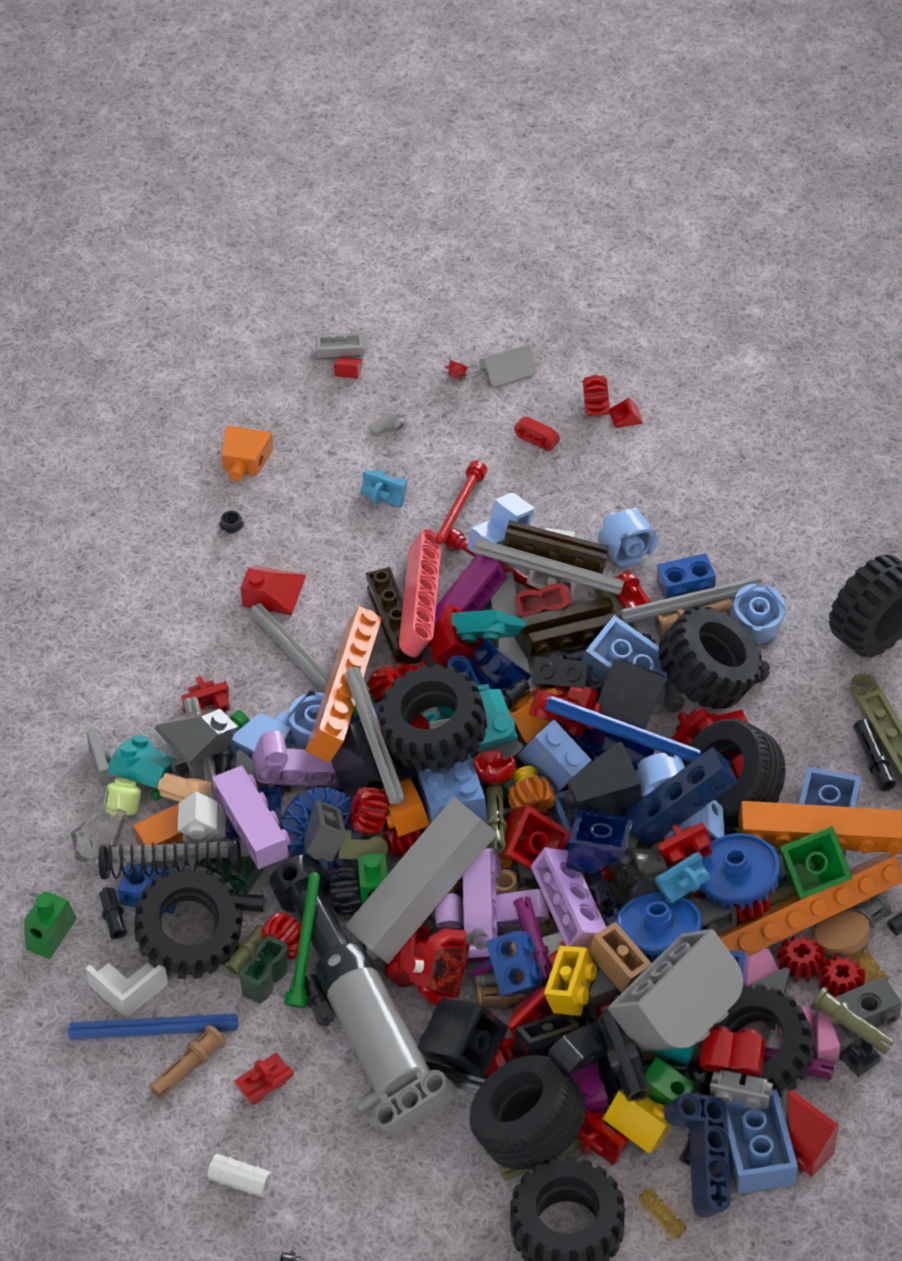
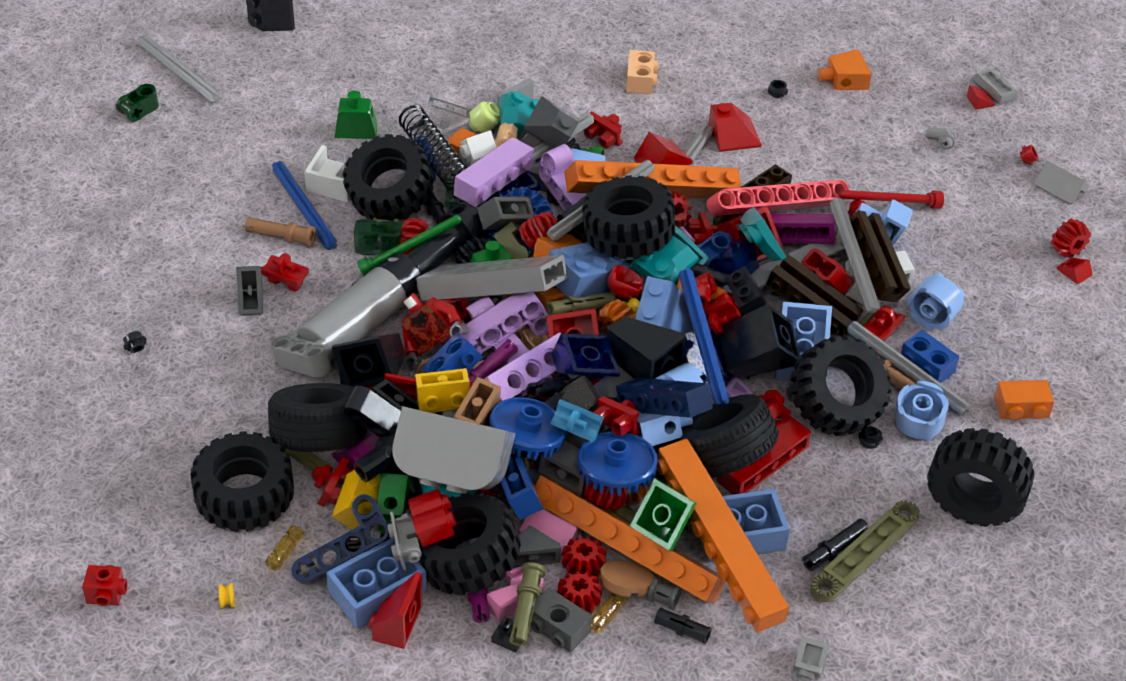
camera: 60 degrees right, 5 degrees down
white axle [207,1154,273,1198] -> none
dark azure hips [360,469,408,508] -> none
red beam [514,417,560,451] -> none
none -> dark grey slope [236,266,263,315]
none -> light nougat brick [626,50,658,94]
none -> red slope [634,131,693,166]
none -> orange brick [994,380,1054,420]

